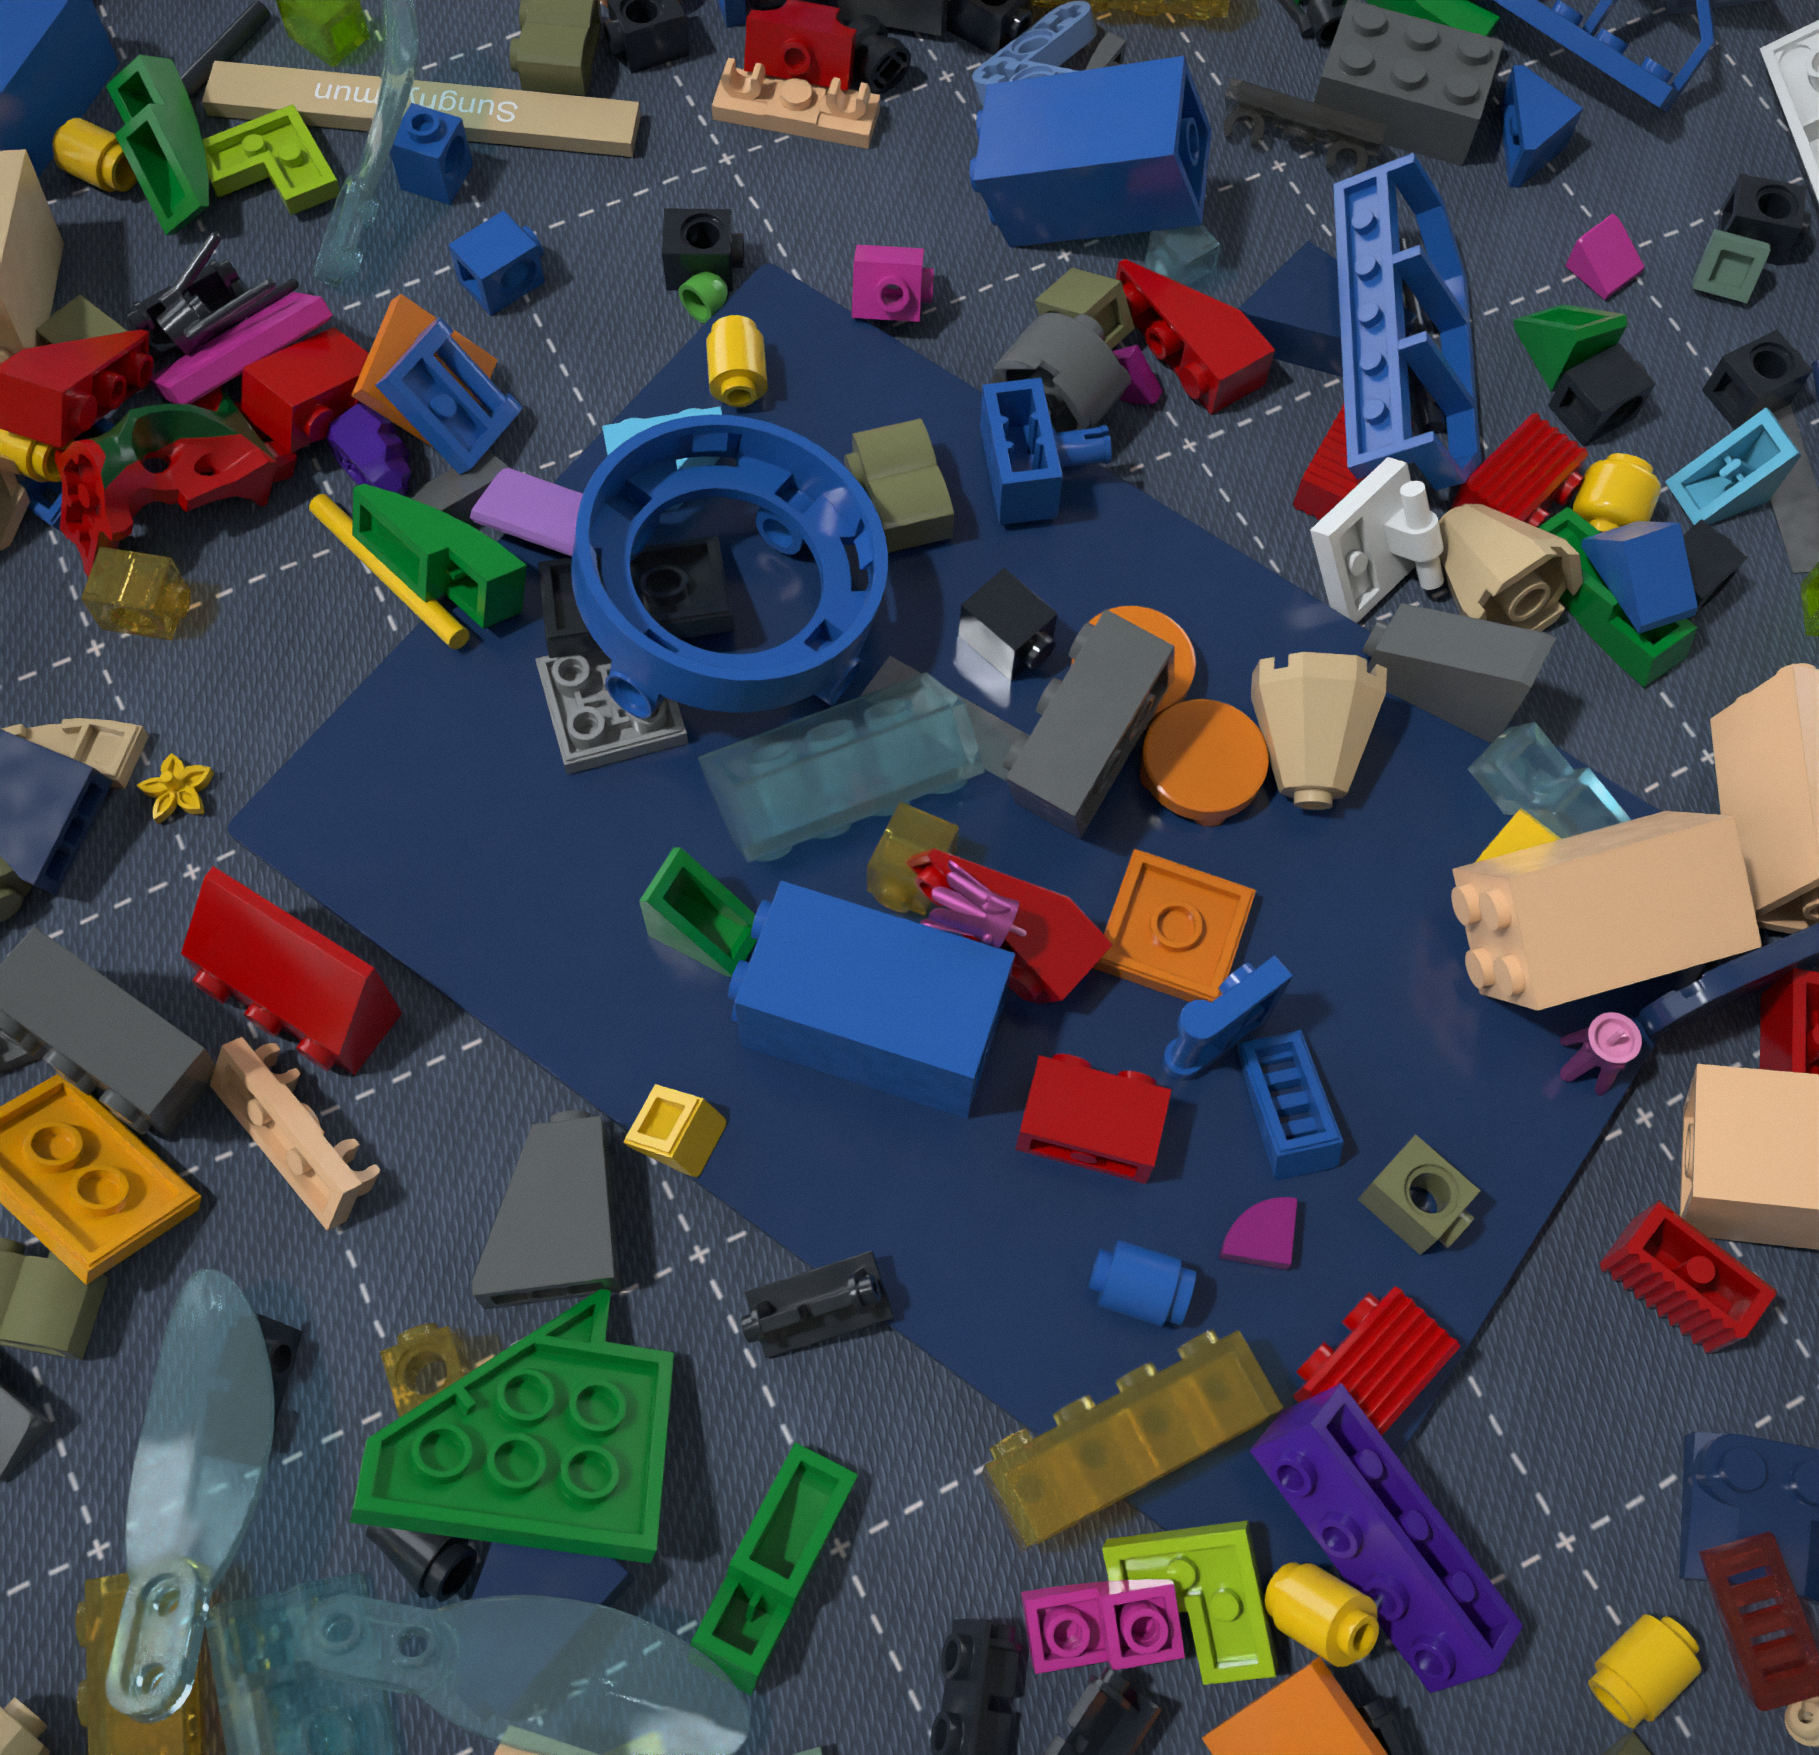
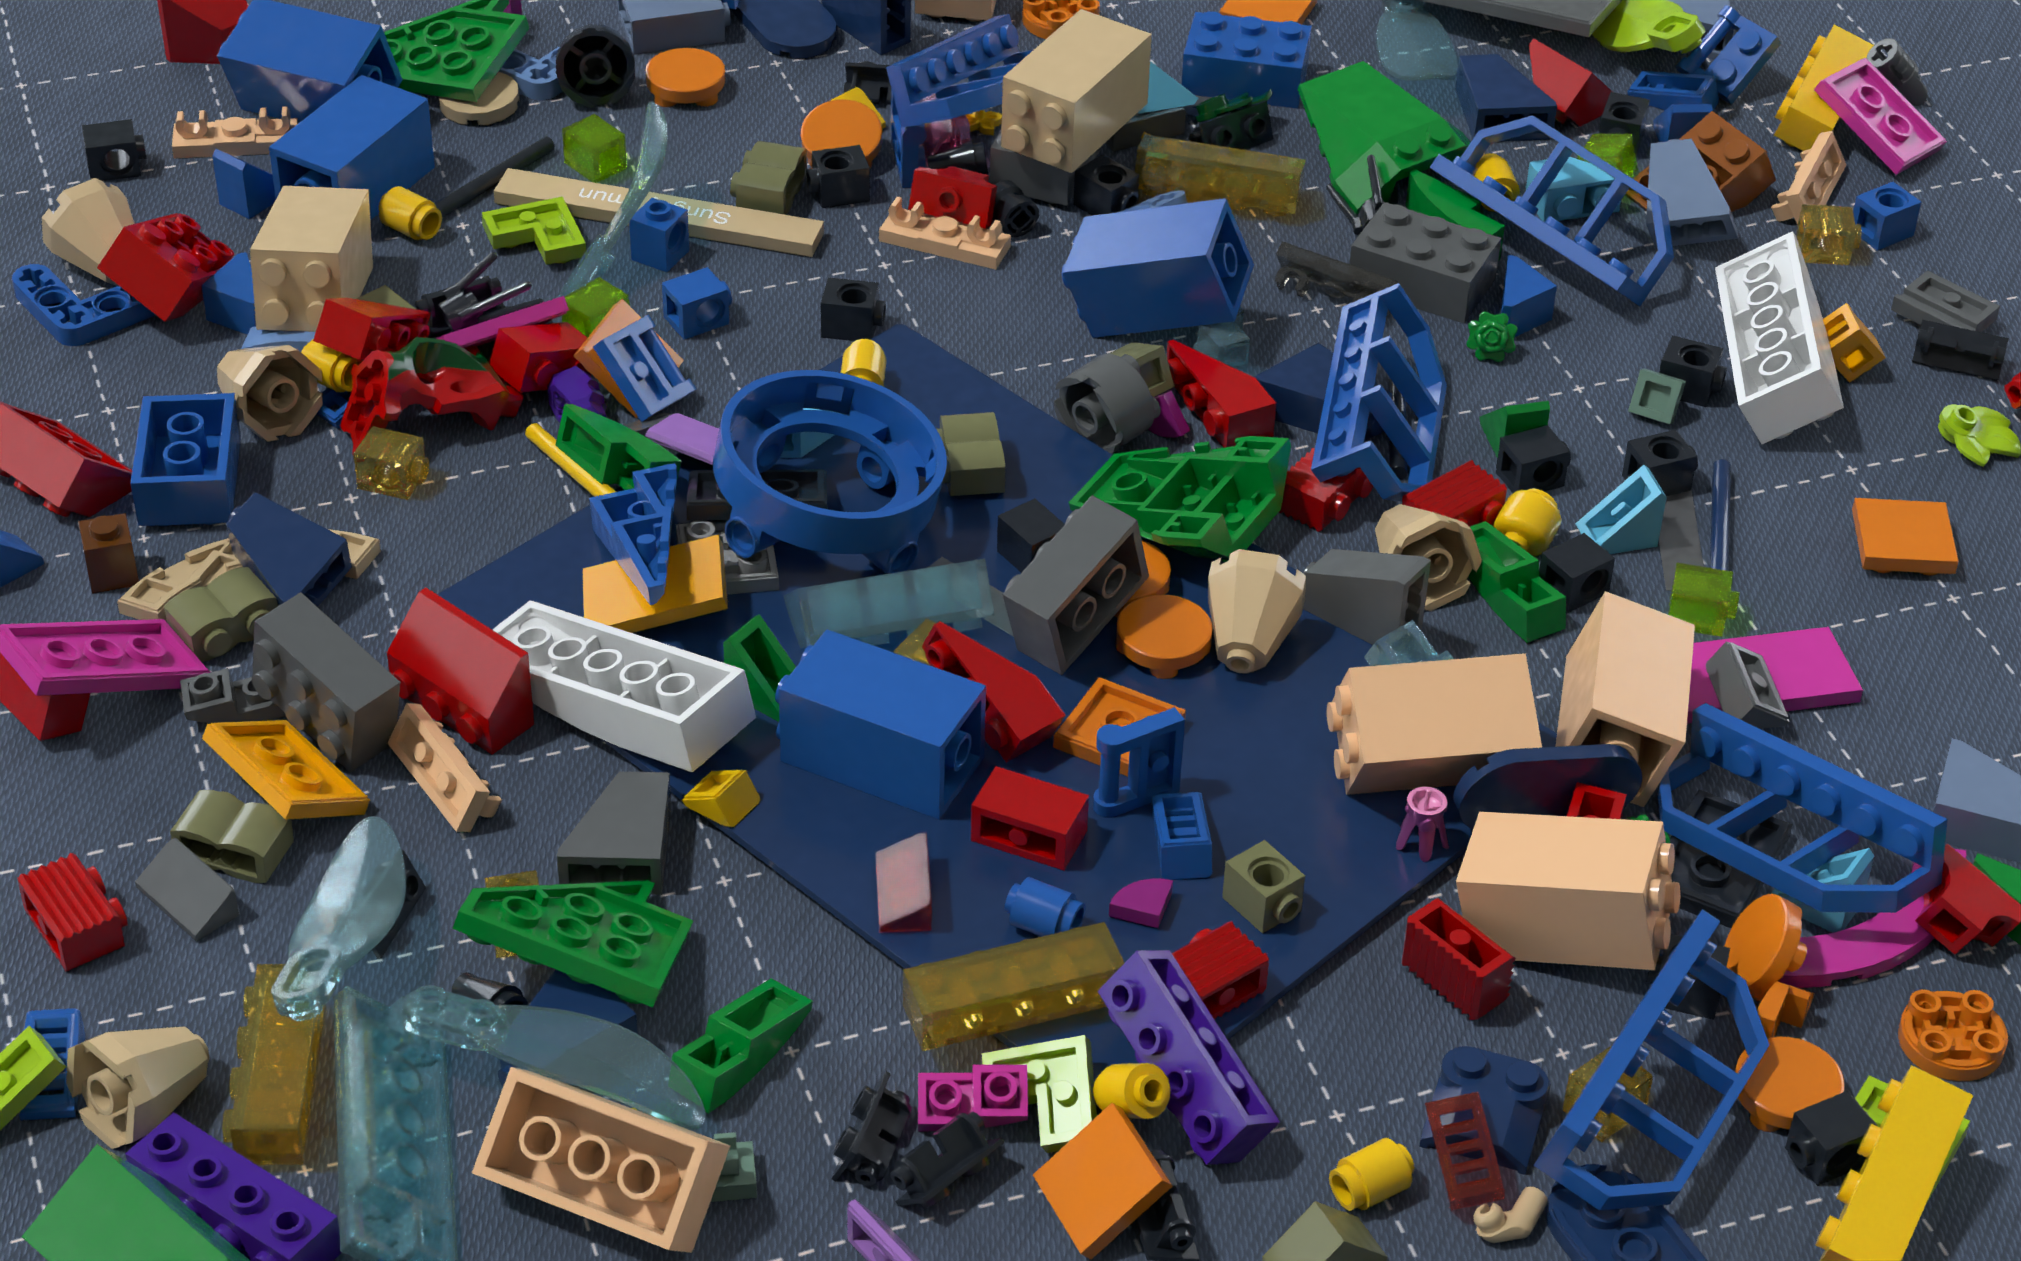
camera: 10 degrees right, 25 degrees down
green slope [106,54,209,236] -> none
yellow plant [137,753,215,824] -> none
bright green hinge [679,272,728,324] -> none
black hinge [741,1250,895,1358] -> none
dark pink brick [852,245,934,322] -> none
flat silver piece [920,860,1027,948] -> none
blue brick [980,378,1112,525] -> none
white plate [1310,457,1444,623] -> none
dark pink slope [1565,213,1645,300] -> none
blue slope [1581,521,1698,633] -> none
none -> white slope [493,600,756,772]
none -> clear neon green brick [562,277,630,337]
none -> light orange tile [583,534,728,633]
none -> blue wedge [589,463,677,605]
none -> slope [876,832,932,932]
none -> green wedge [1068,436,1291,562]
none -> green plant [1466,311,1518,362]

